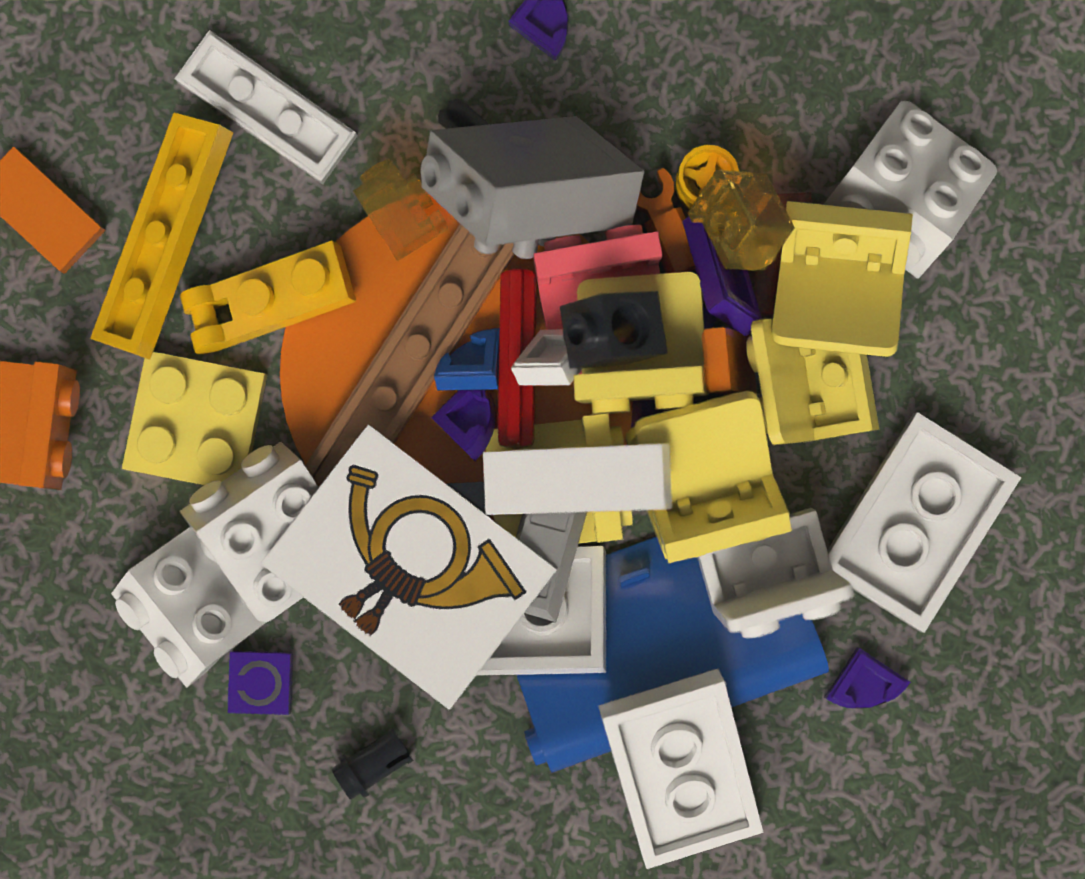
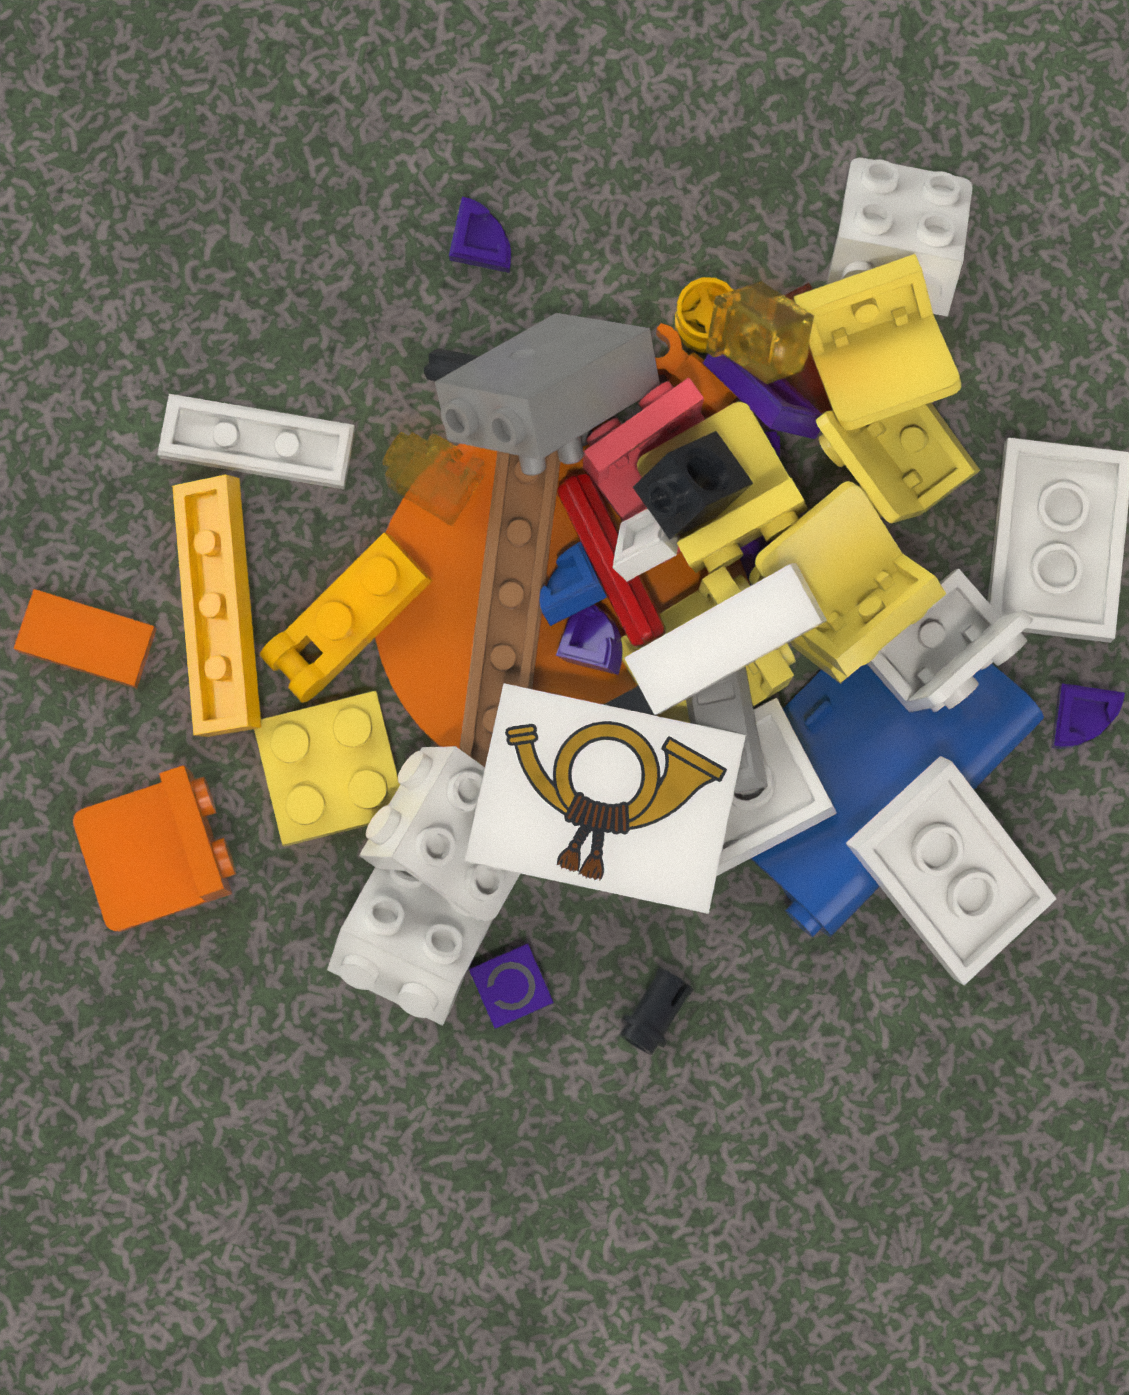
camera: 30 degrees left, 5 degrees down
orange tile [701,327,757,395] -> none

